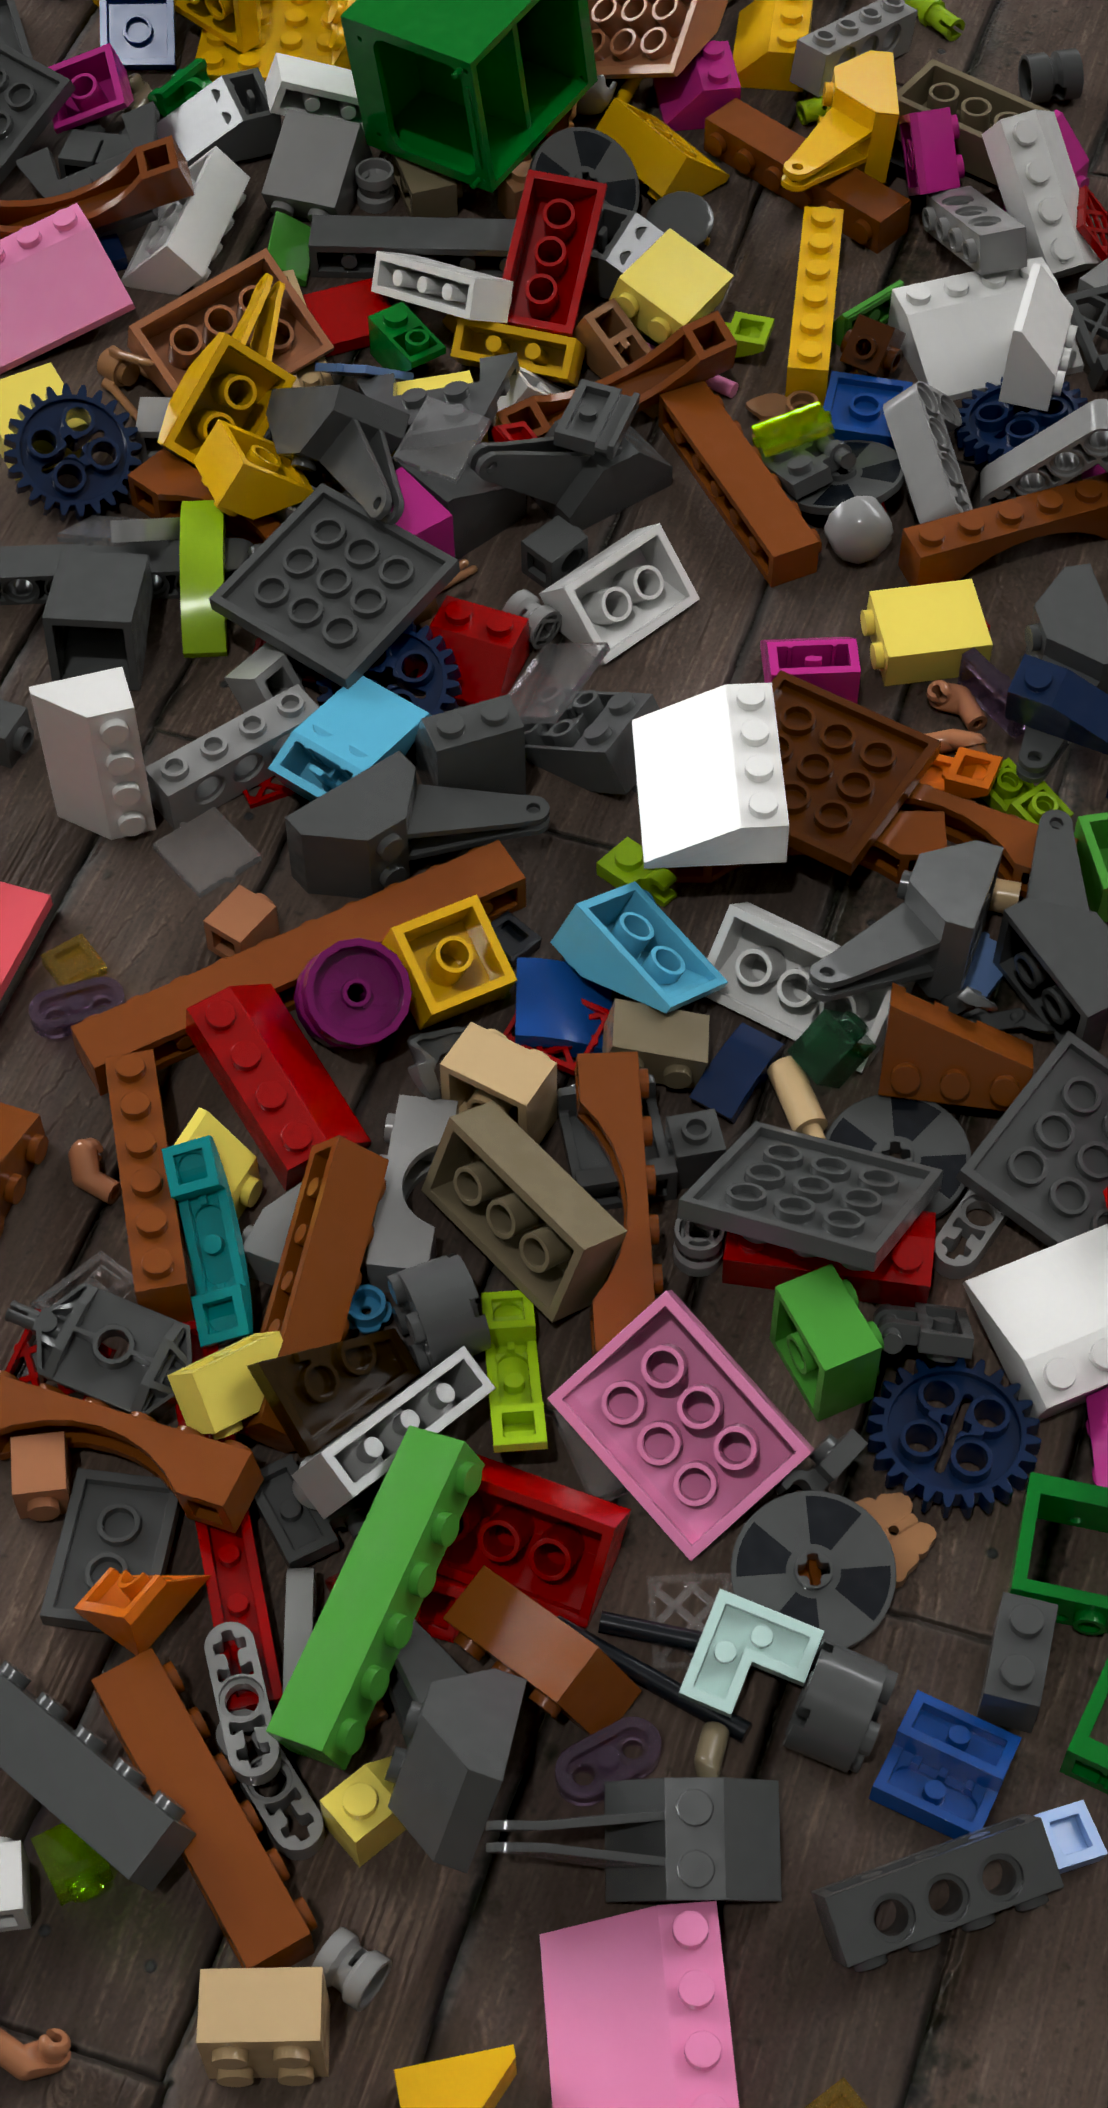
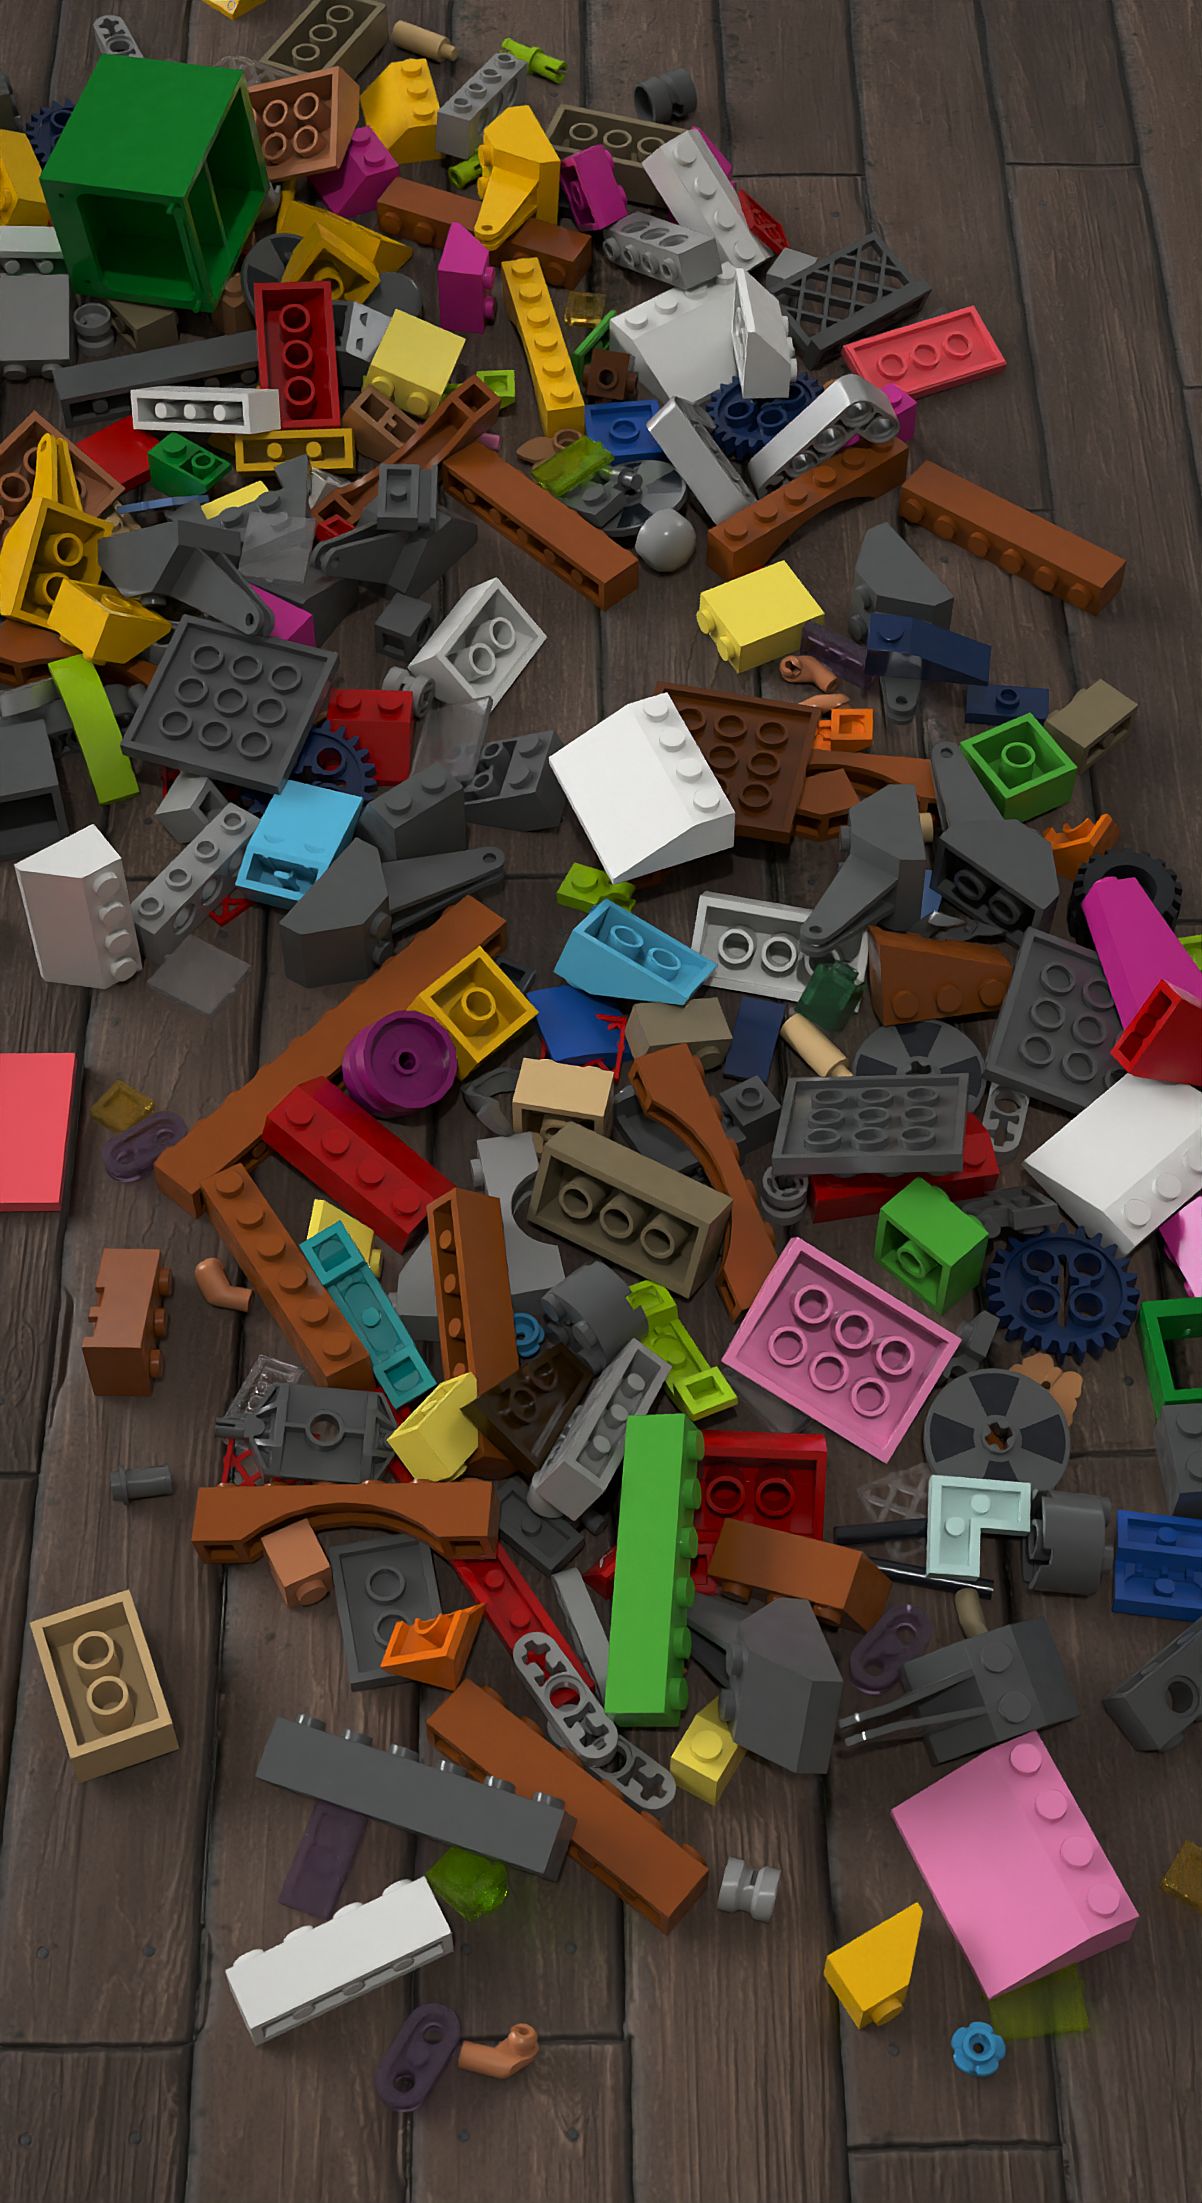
camera: 20 degrees left, 0 degrees up
tan brick [196,1967,331,2087] -> none
nougat brick [203,884,280,958] -> none
bright green slope [267,211,311,286] -> none
dark pink slope [760,636,861,704] -> none
lime slope [980,757,1074,825] -> none
none -> yellow slope [281,221,381,304]
none -> dark pink slope [438,222,496,334]
none -> clear yellow tile [564,291,606,328]

